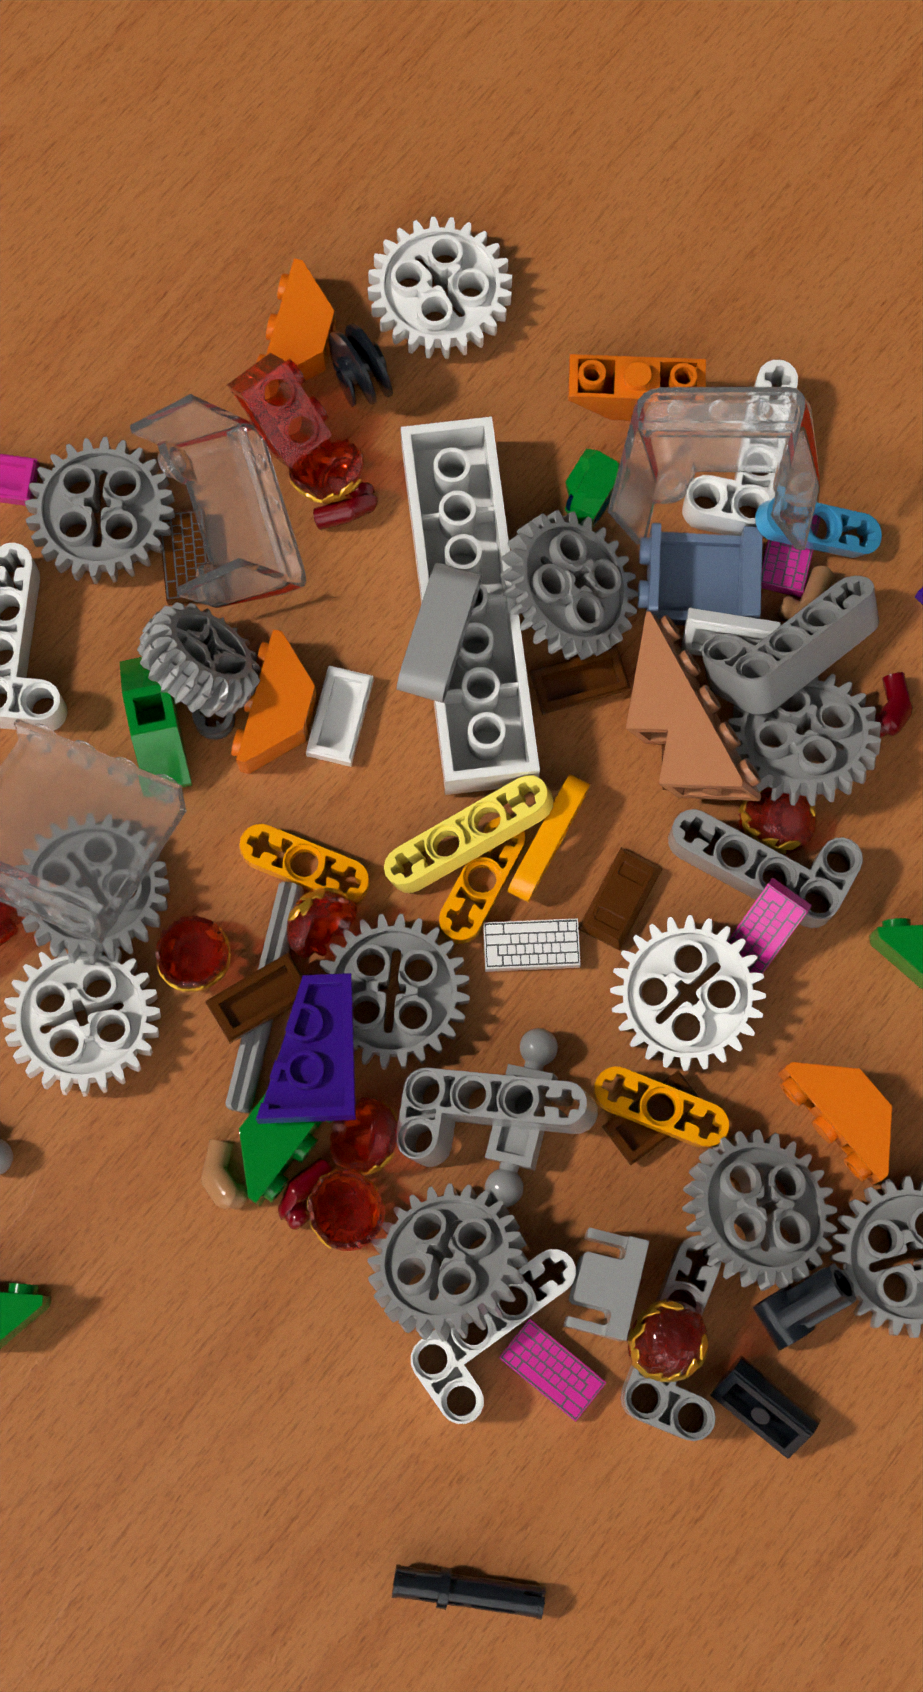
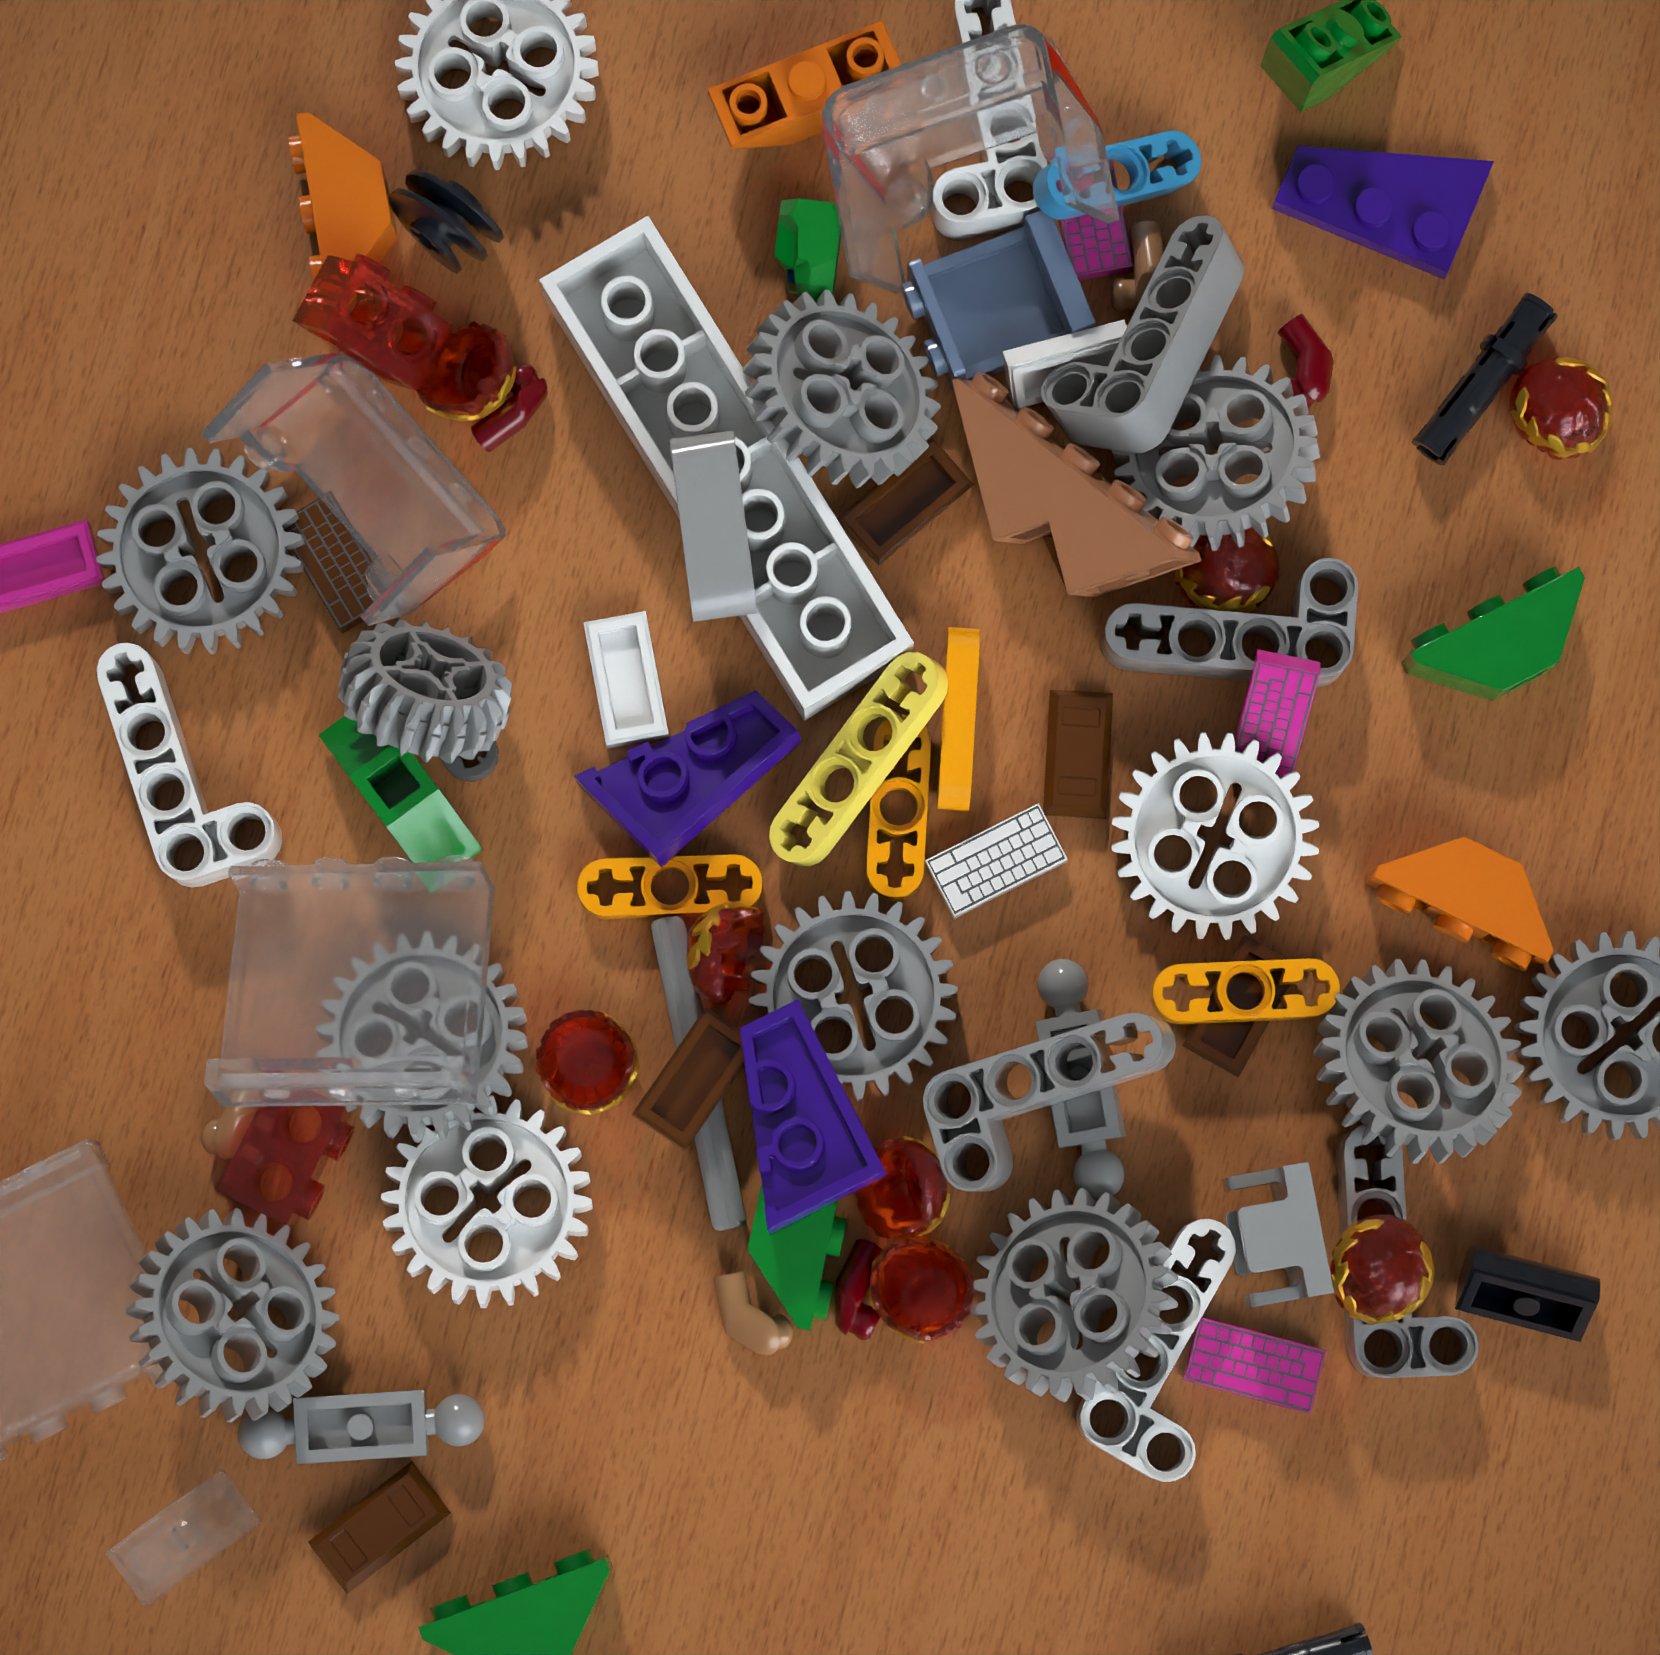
camera: 25 degrees left, 5 degrees up
orange slope [231,629,318,774] -> none
black piece [752,1263,857,1351] -> none
none -> dark purple wing [574,691,802,867]

